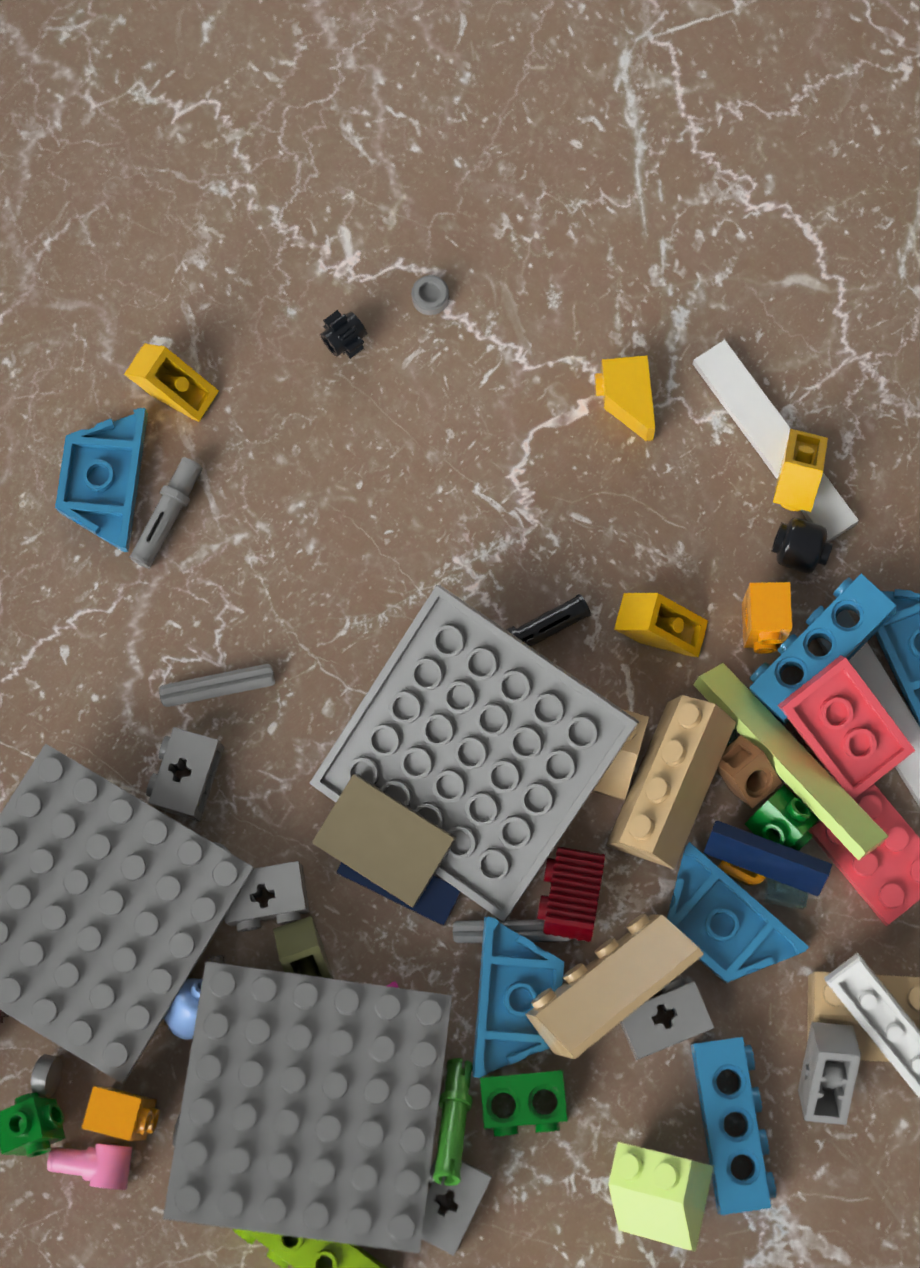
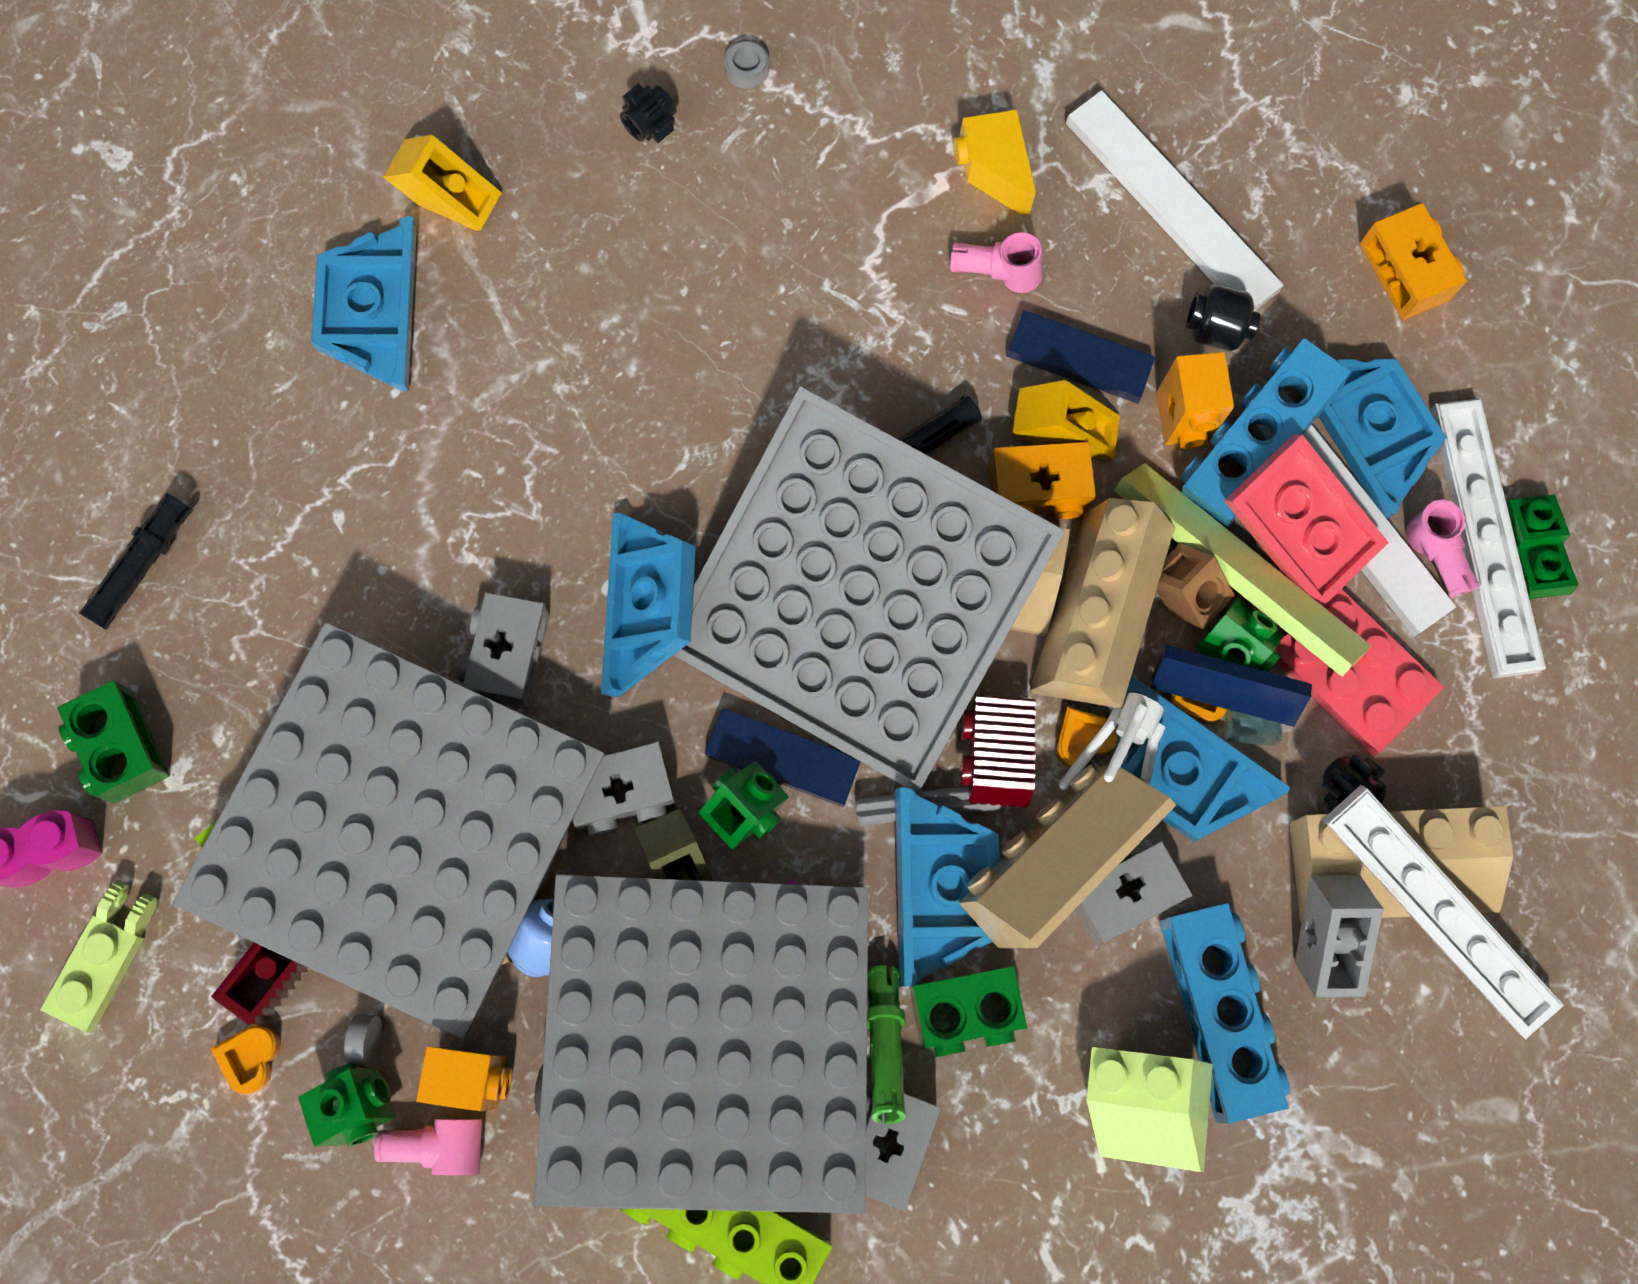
camera: 20 degrees left, 0 degrees up
light grey pin [129,457,203,569] -> none
light grey axle [159,664,275,707] -> none
dark tan tile [312,774,456,908] -> none
yellow slope [773,429,828,512] -> none
none -> dark azure wing [601,512,696,697]
none -> green brick [698,761,789,850]
none -> bright pink pin [950,232,1043,293]
none -> light orange brick [988,442,1096,519]
none -> dark blue tile [1006,310,1156,404]
none -> light orange tile [1056,707,1118,768]
none -> white plant [1058,693,1166,790]
none -> black gear [1322,754,1386,809]

